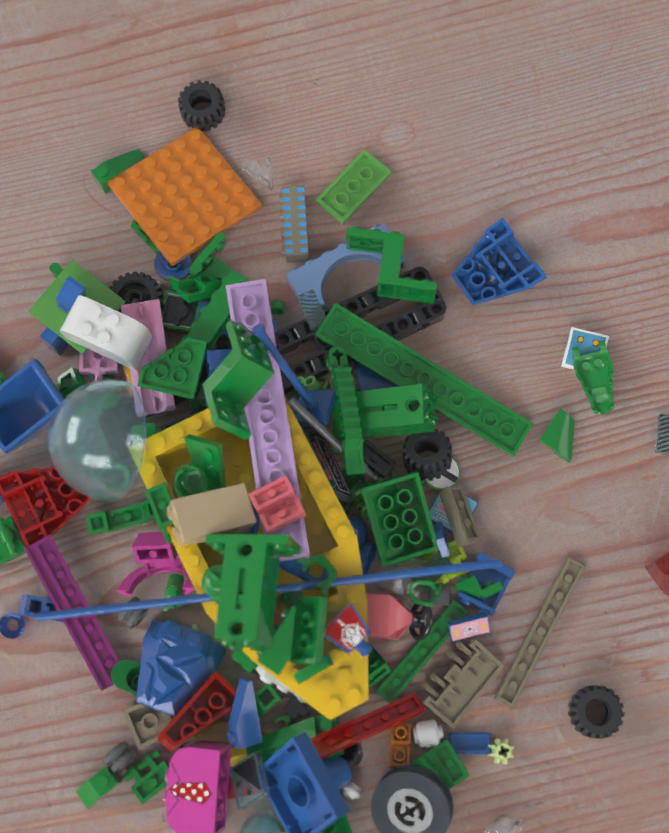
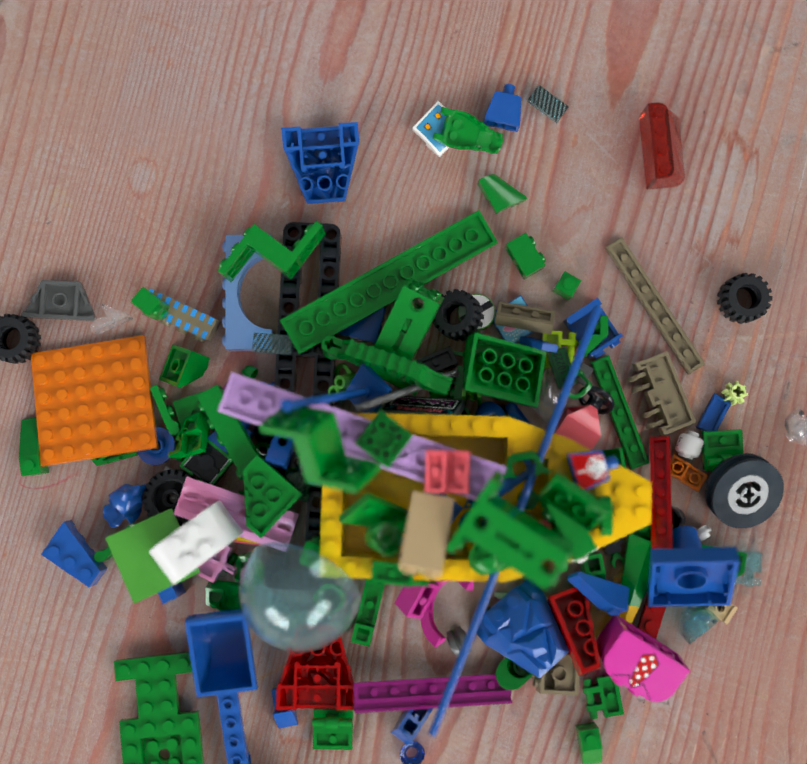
camera: 60 degrees left, 10 degrees up
blue slope [56,276,87,313] -> none
dark grey wheel [103,741,136,774] -> none
green animal [163,574,185,611] -> none
clear light blue tile [230,752,269,810] -> none
bright green plate [316,149,392,225] -> none
tile [447,612,491,642] -> none
none -> dark grey wing [21,280,97,322]
none -> blue wedge [41,520,107,587]
none -> blue head [103,484,146,528]
none -> green brick [131,287,170,321]
none -> green slope [159,344,210,388]
none -> green tile [355,410,413,468]
none -> blue torso [484,84,521,132]
none -> green brick [505,233,546,280]
none -> green brick [552,271,582,301]

